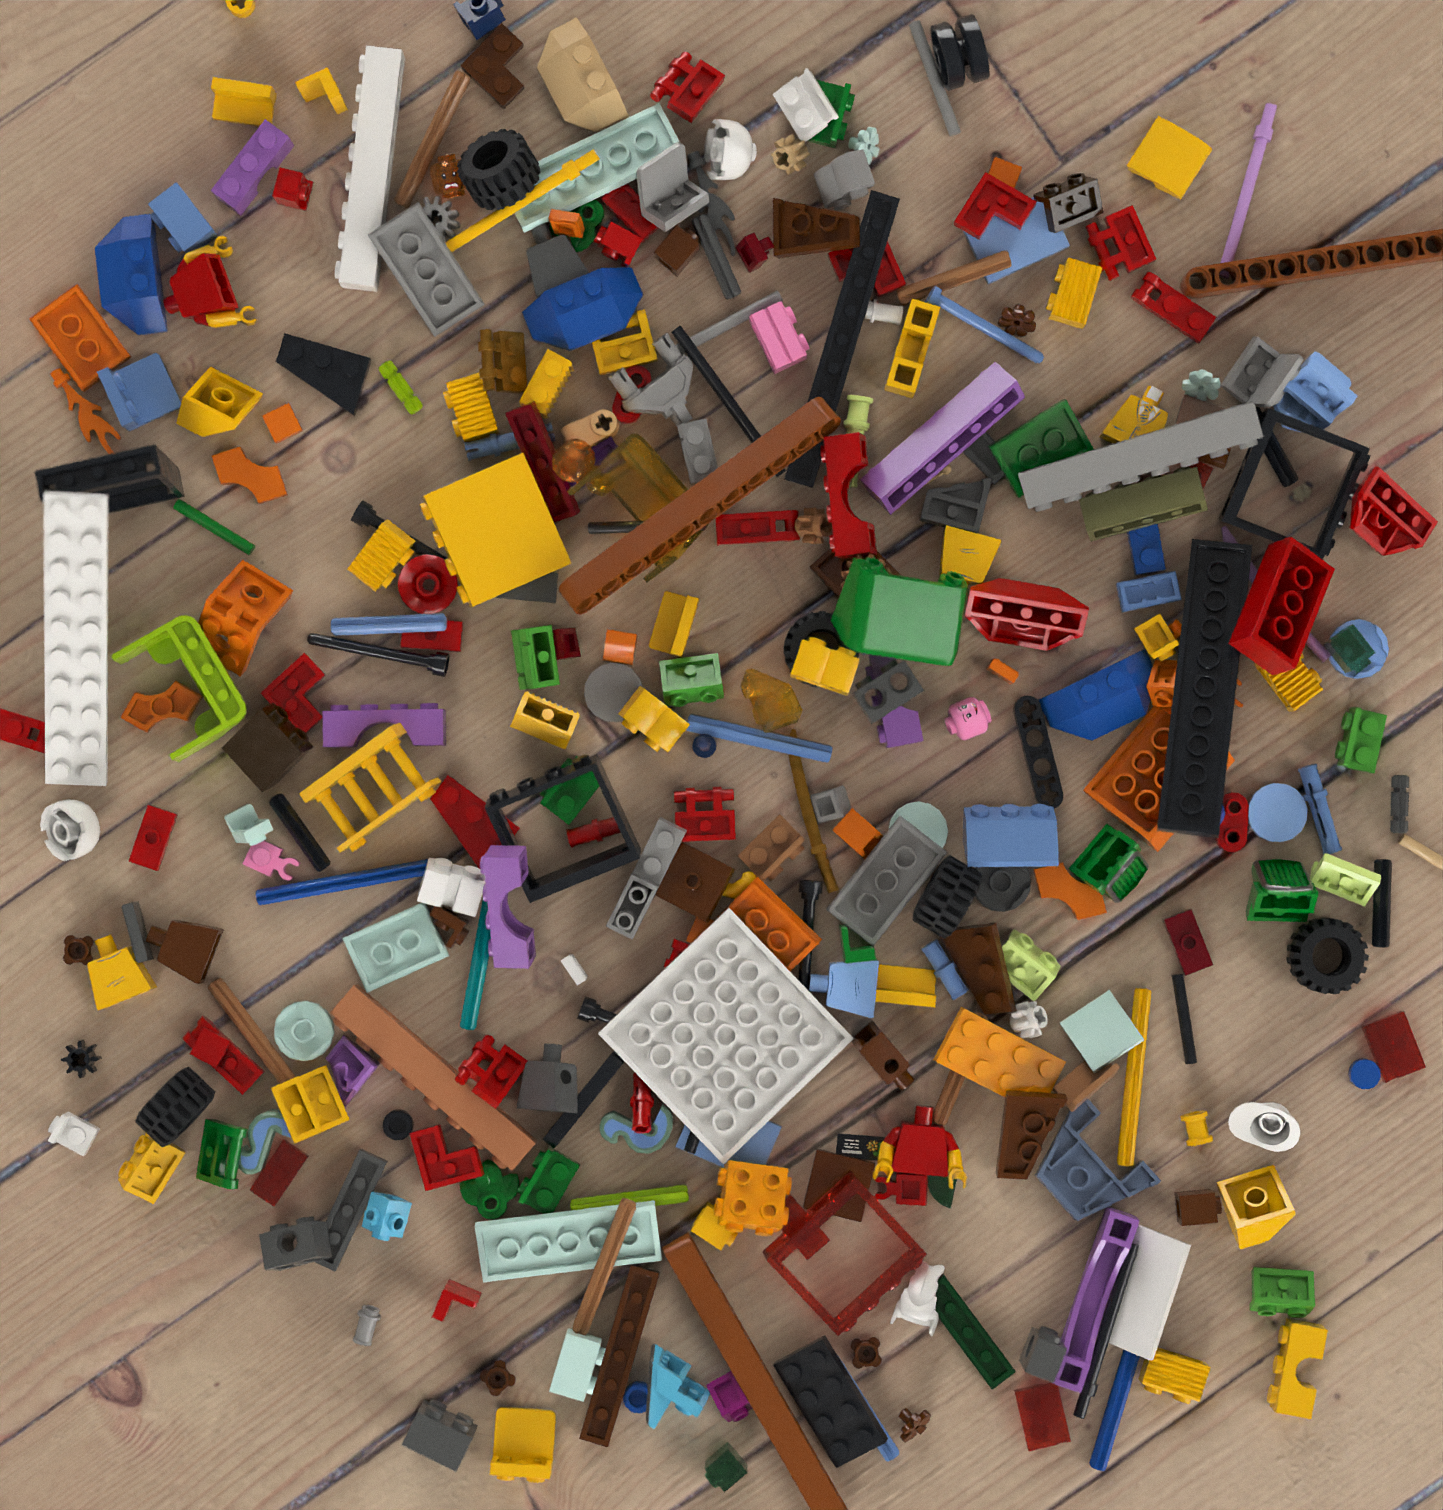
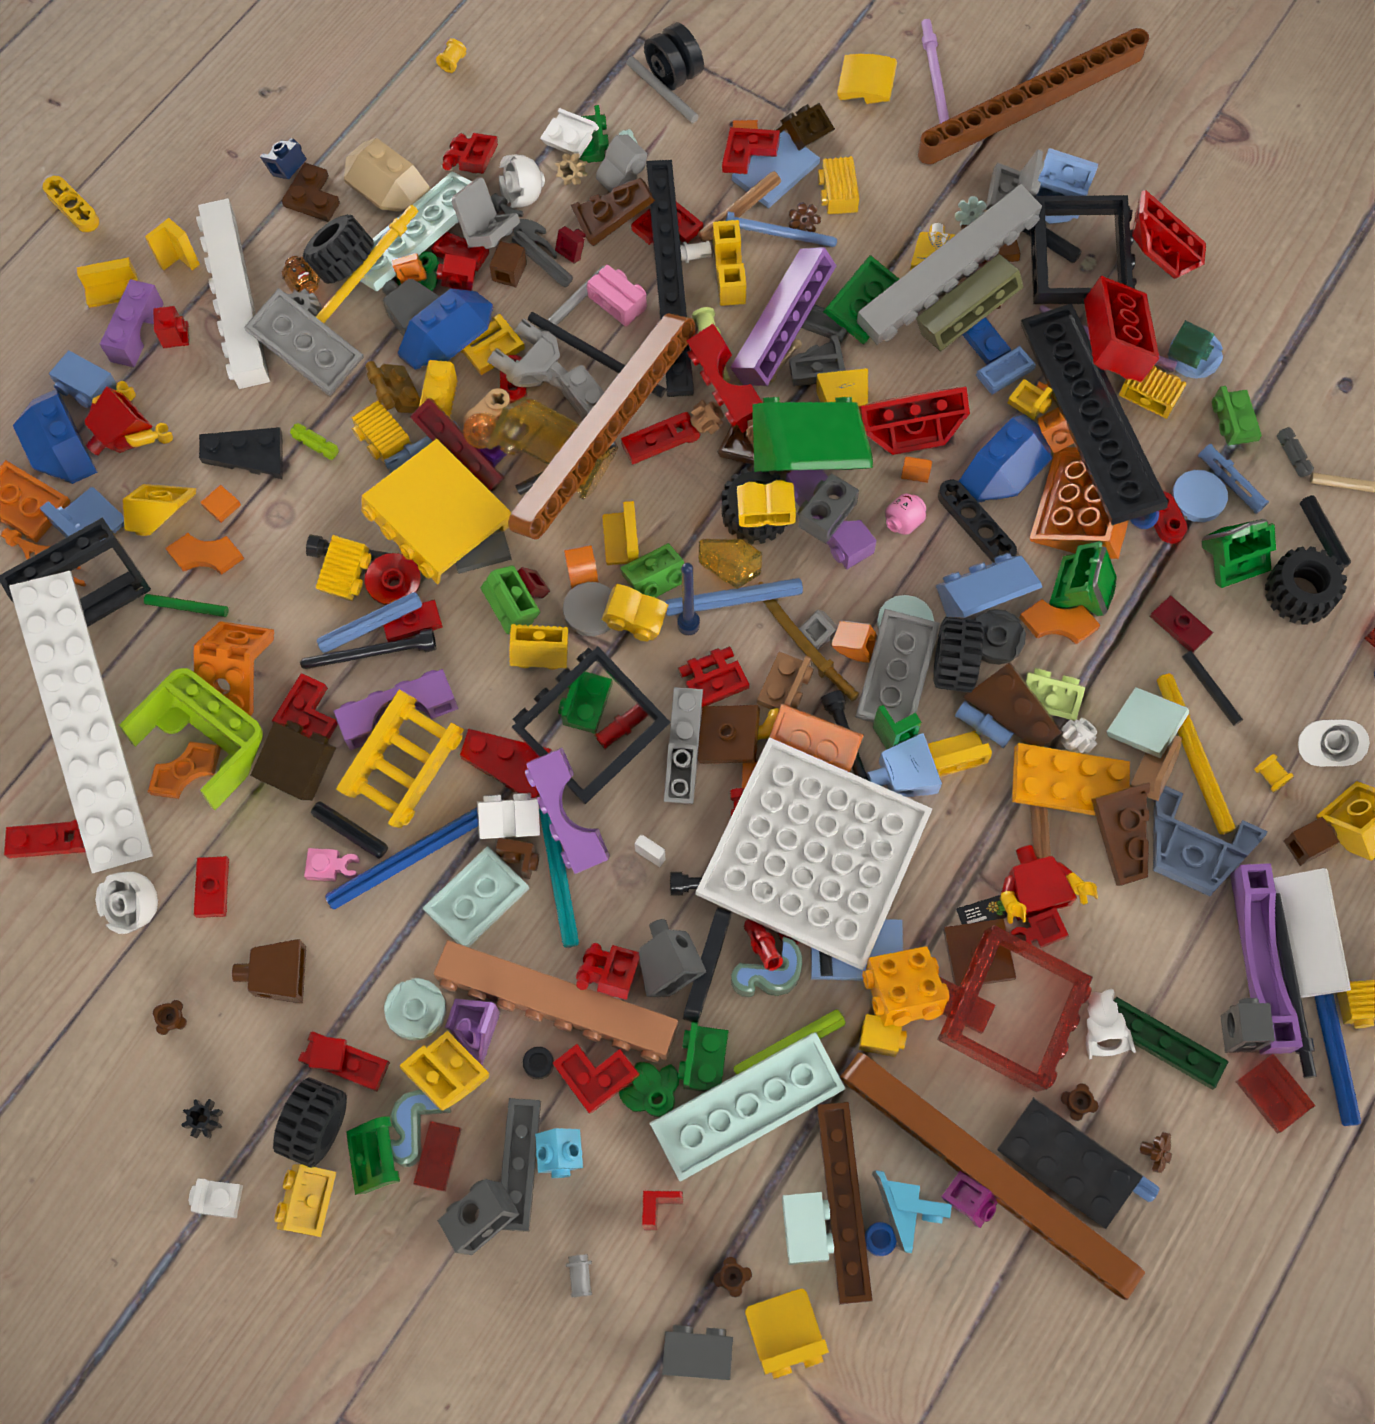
camera: 20 degrees left, 20 degrees down
yellow torso [87,934,157,1010] -> none
dark grey tile [122,901,154,963] -> none
medium nougat axle [208,978,296,1084] -> none
light aqua bracket [224,804,274,846] -> none
medium nougat axle [394,71,470,209] -> none
medium nougat axle [572,1198,636,1335] -> none
clear green brick [704,1442,748,1492] -> none
reddish brown torso [851,1020,914,1090] -> none
clear green tile [928,1175,957,1209] -> none
red plate [1085,205,1156,281] -> none
red plate [1131,271,1217,344] -> none
yellowish green bracket [1310,853,1381,906] -> none

